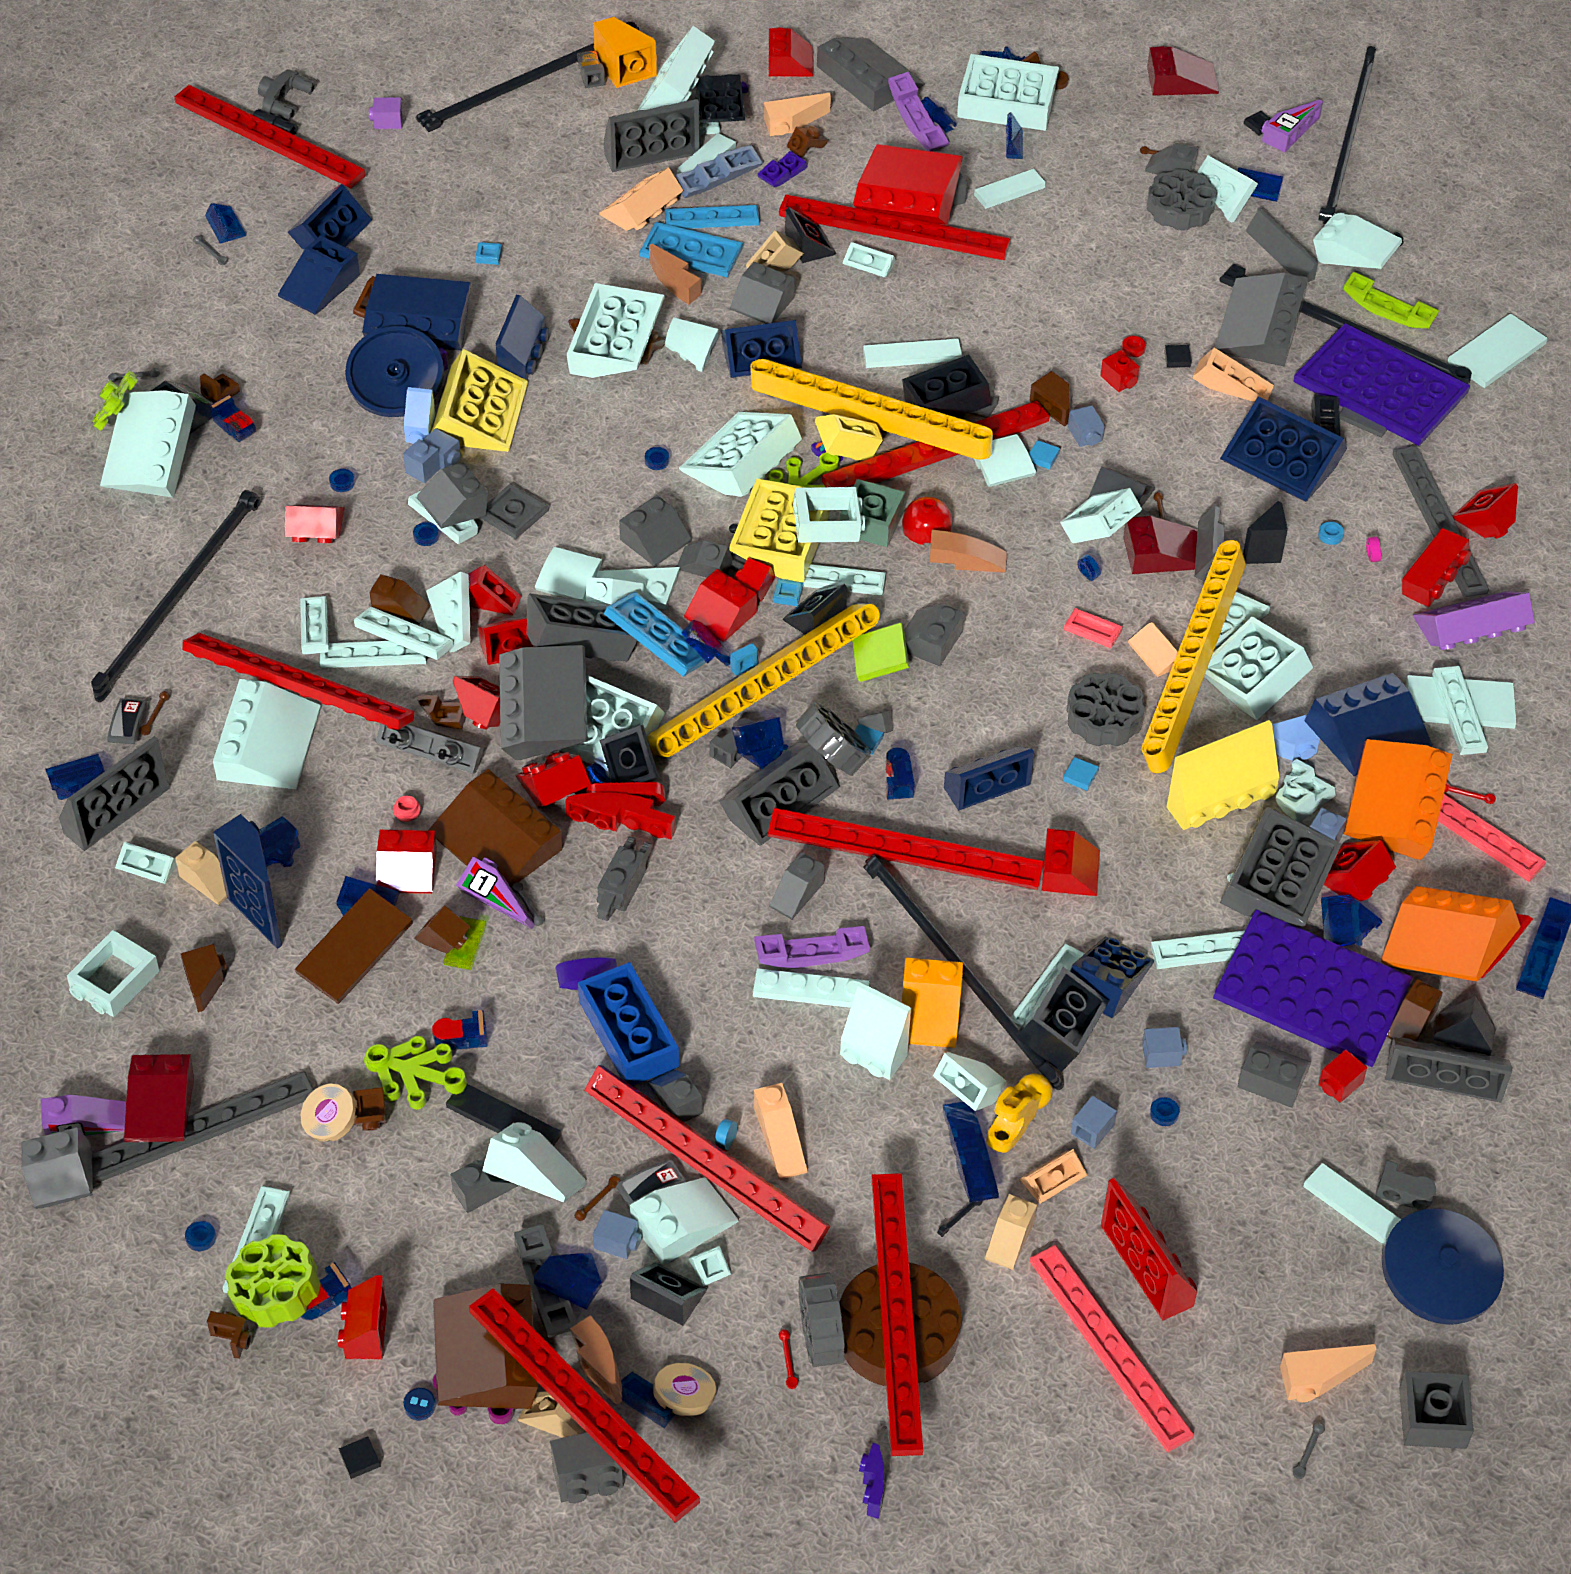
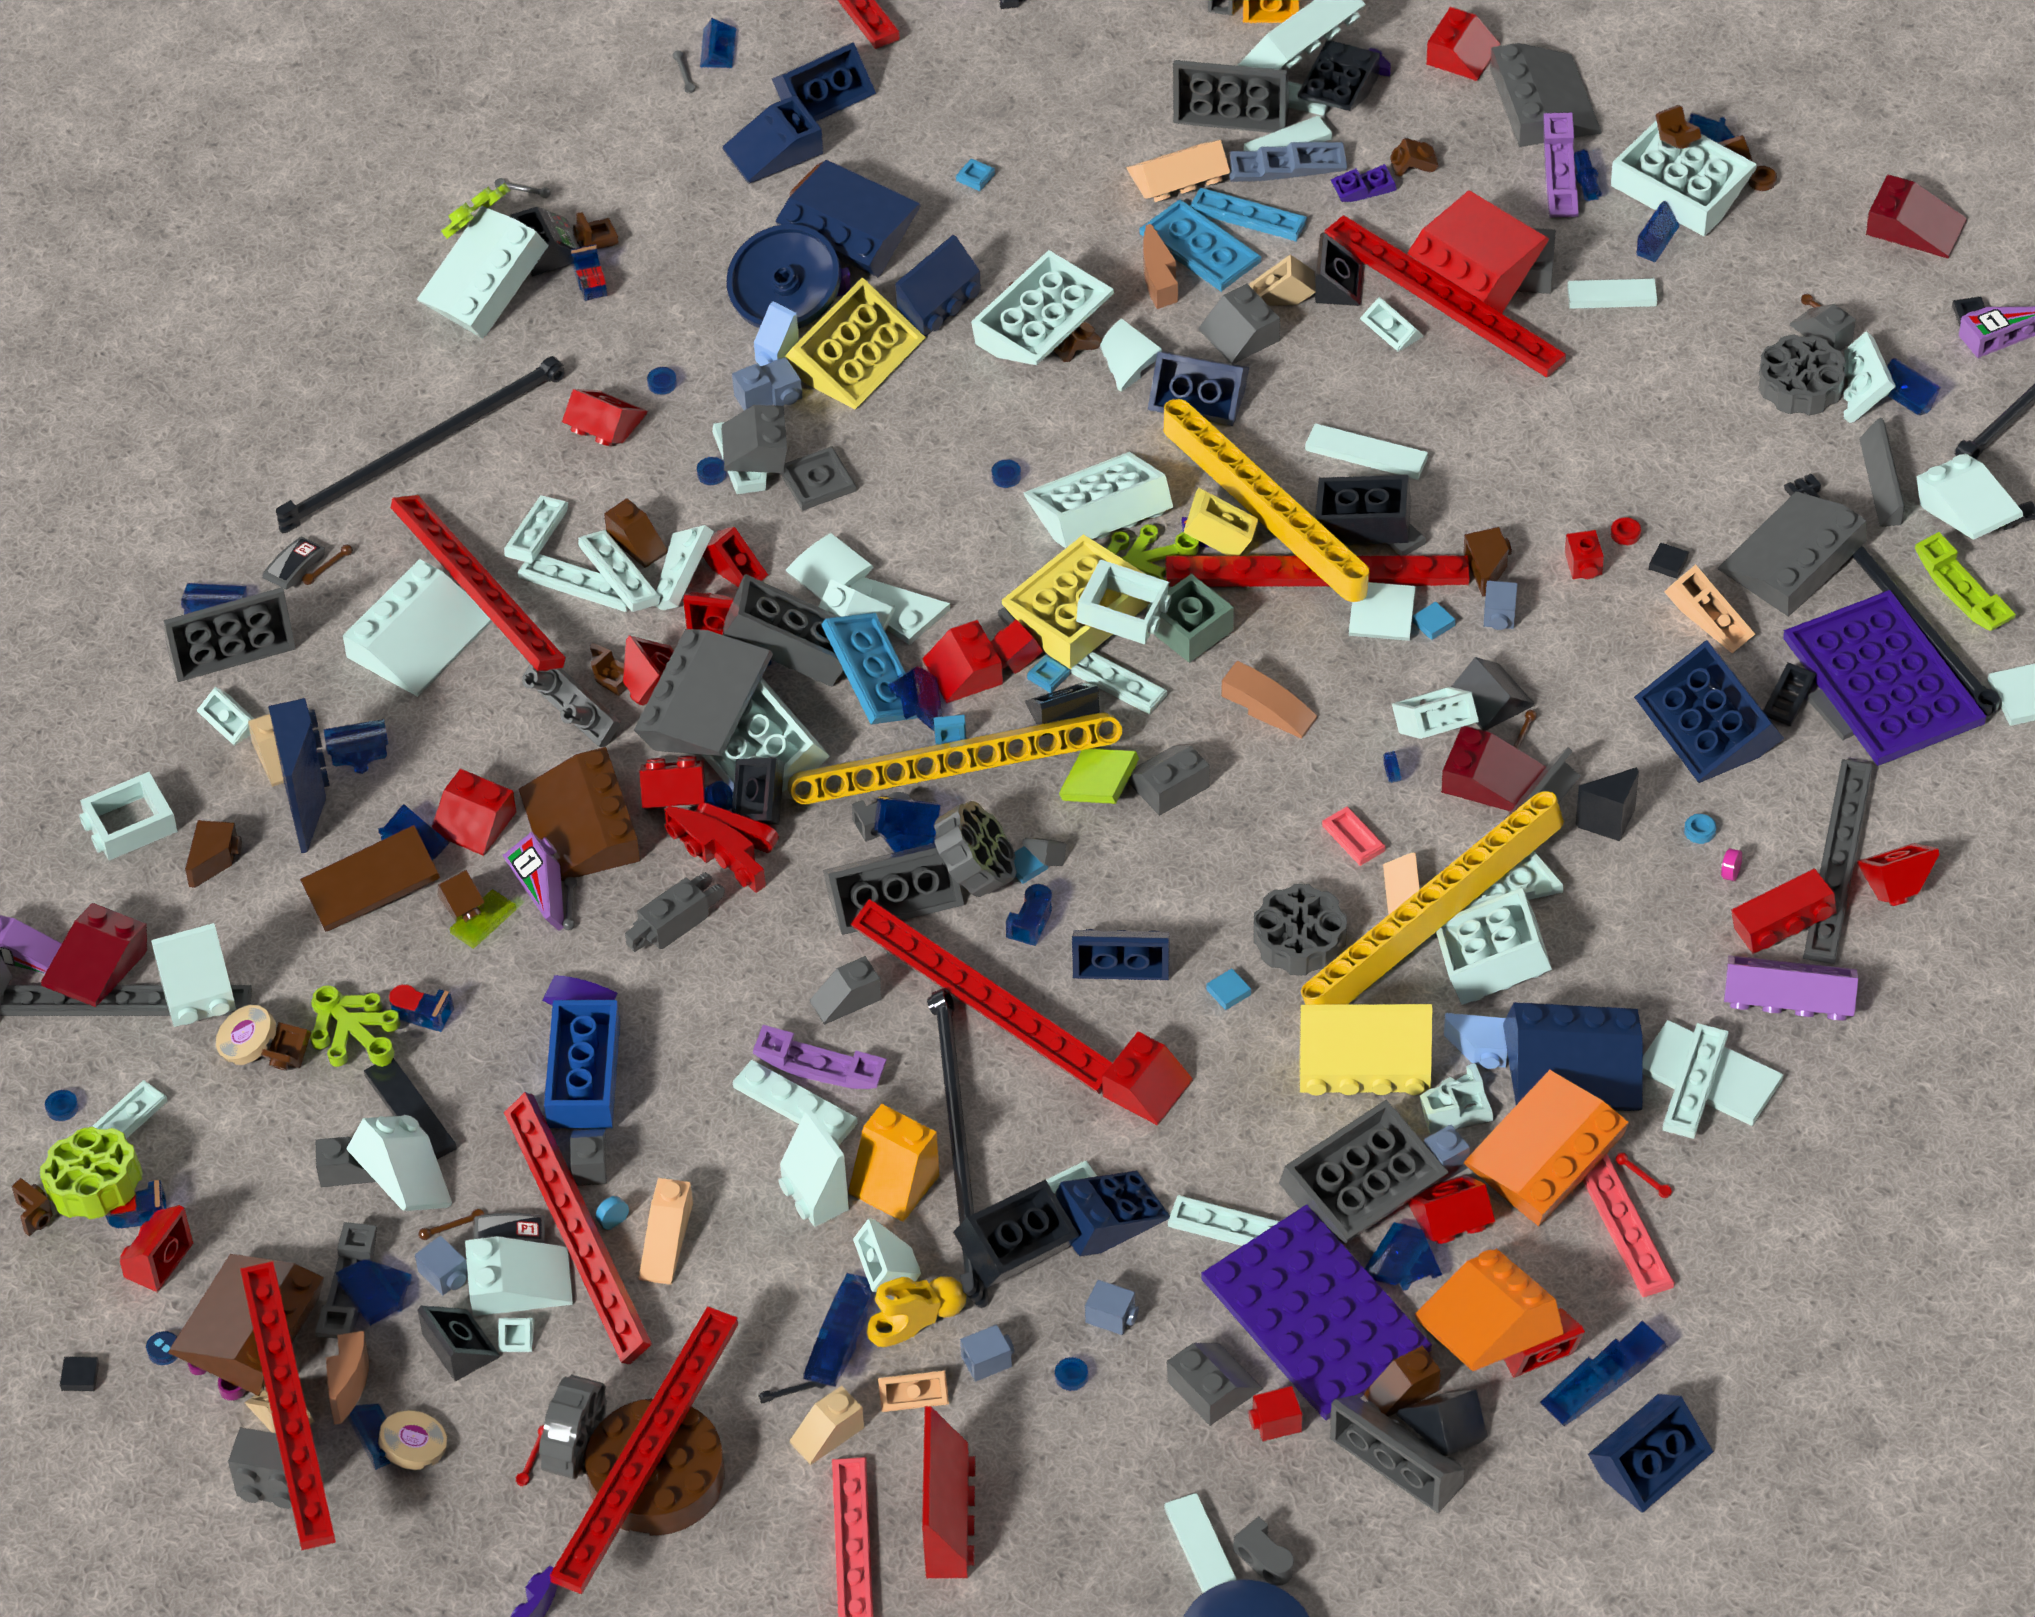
camera: 30 degrees right, 0 degrees up
coral plate [393,796,421,822] -> none
dark grey slope [619,495,692,567] -> none
dark grey slope [677,540,733,578] -> none
light nougat slope [764,93,831,136] -> none
red cylinder [902,496,953,545] -> none
none -> light aqua slope [151,923,236,1027]
none -> reddish brown bracket [1656,105,1701,149]

